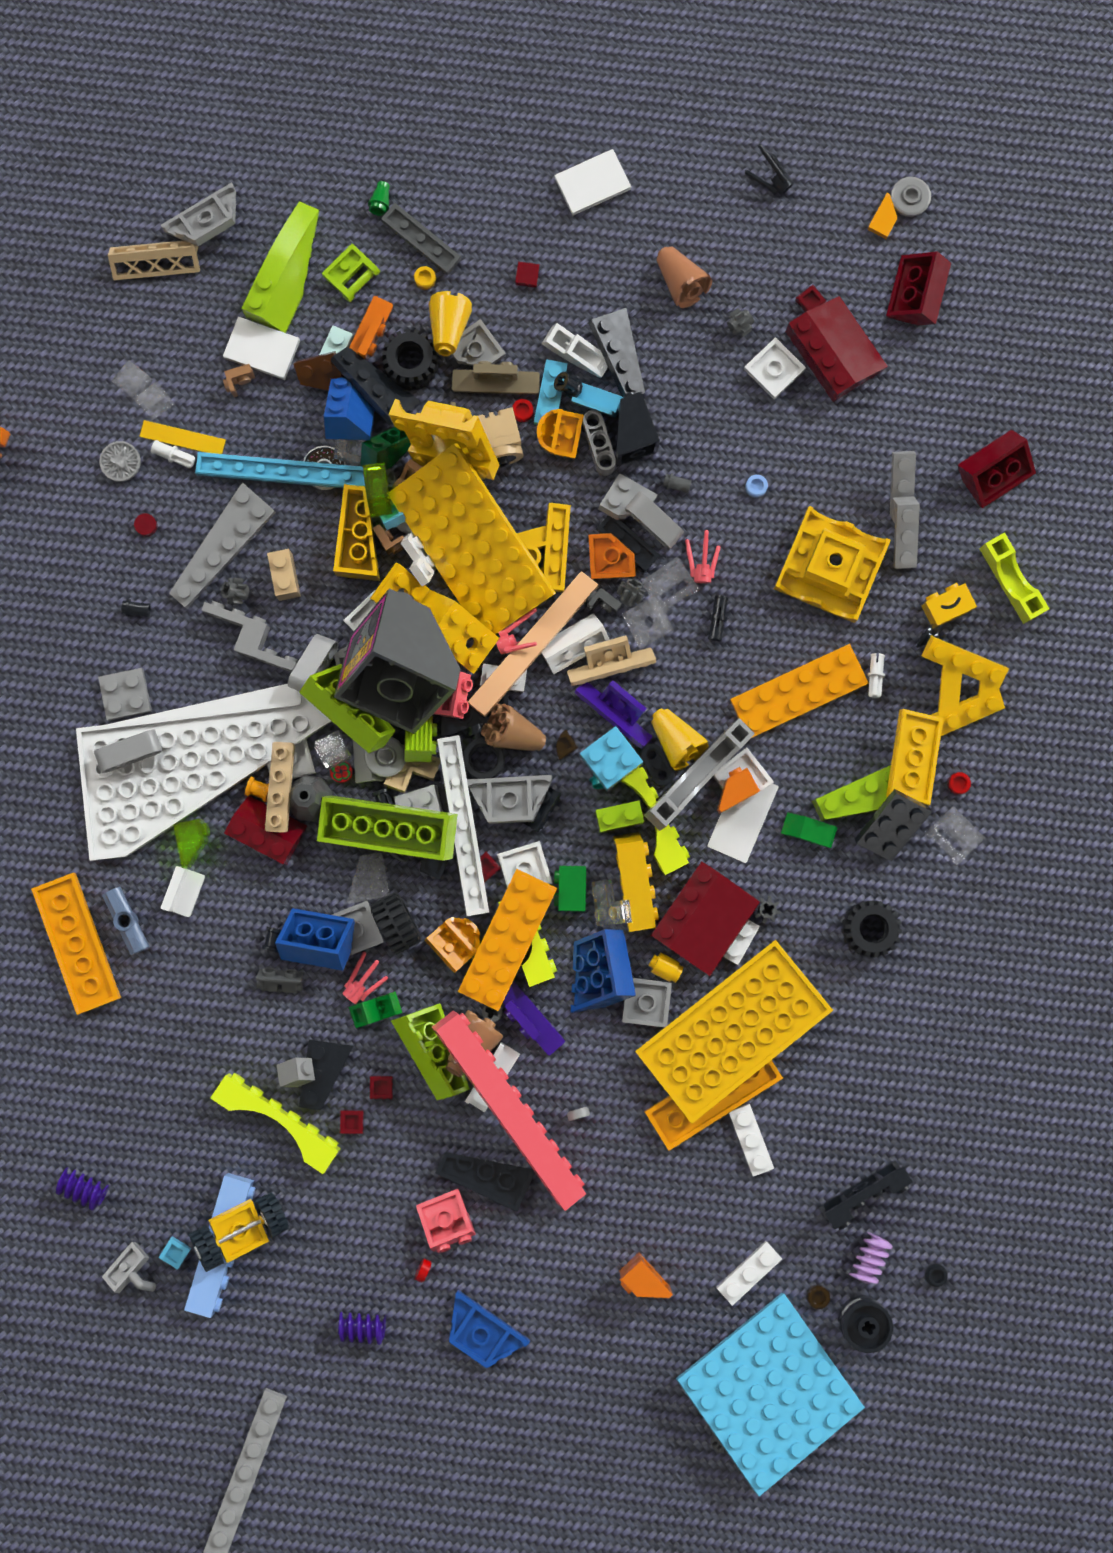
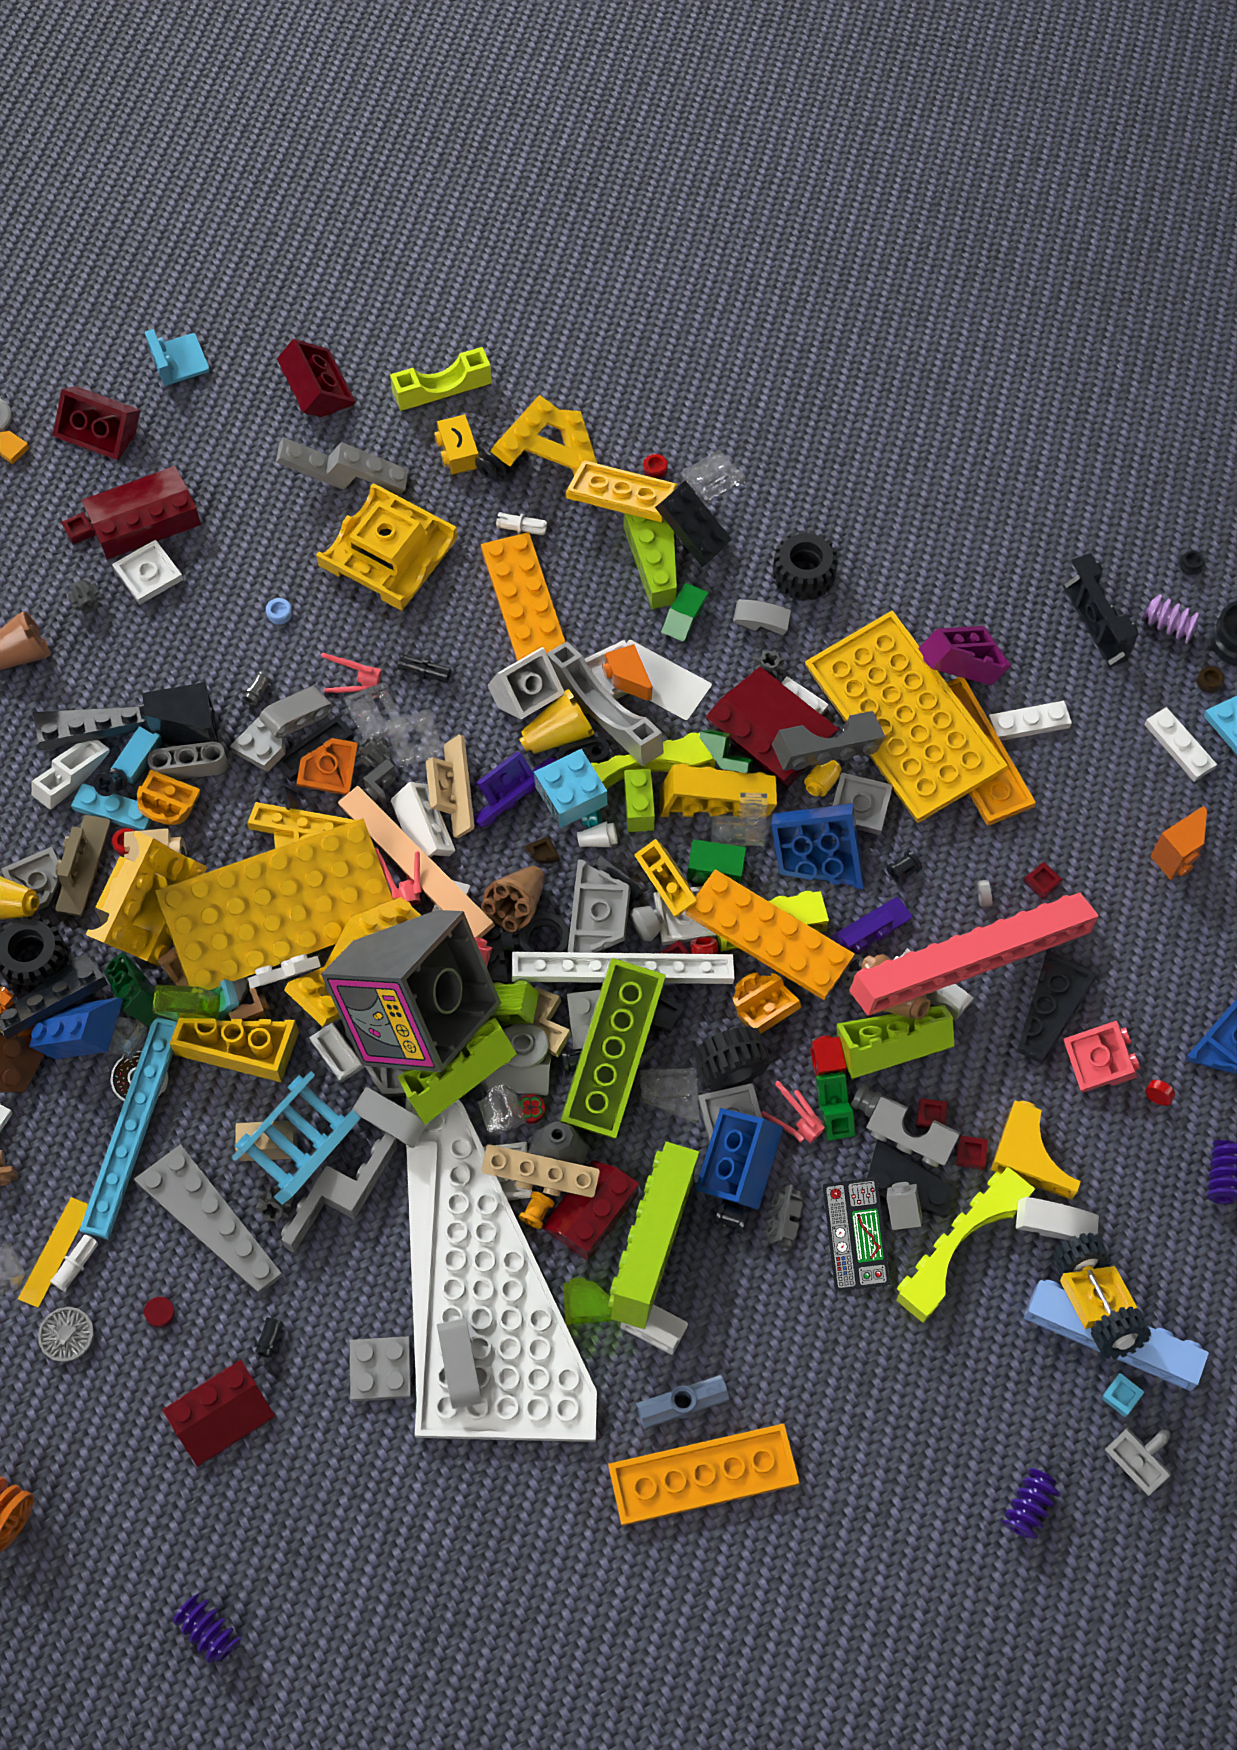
camera: 80 degrees left, 20 degrees down
none -> medium azure bracket [145,329,210,386]
none -> dark red slope [162,1359,276,1467]
none -> medium azure fence [231,1071,361,1205]
none -> black piece [279,786,300,810]
none -> white slope [487,647,565,719]
none -> white cone [577,821,618,848]
none -> lime brick [608,1142,699,1330]
none -> light grey cone [630,906,664,942]
none -> yellow slope [634,839,698,918]
none -> red tile [690,937,718,954]
none -> slope [699,729,753,773]
none -> light grey slope [733,599,791,635]
none -> dark grey arch [772,711,885,771]
none -> red brick [810,1035,847,1077]
none -> sticker [823,1177,891,1292]
none -> dark grey wheel [851,1082,884,1118]
none -> light grey arch [866,1095,960,1167]
none -> black bush [887,850,923,885]
none -> magenta wedge [918,626,1011,685]
none -> yellow arch [990,1100,1081,1200]
none -> white slope [1016,1197,1099,1241]
none -> dark red tile [1024,862,1063,900]

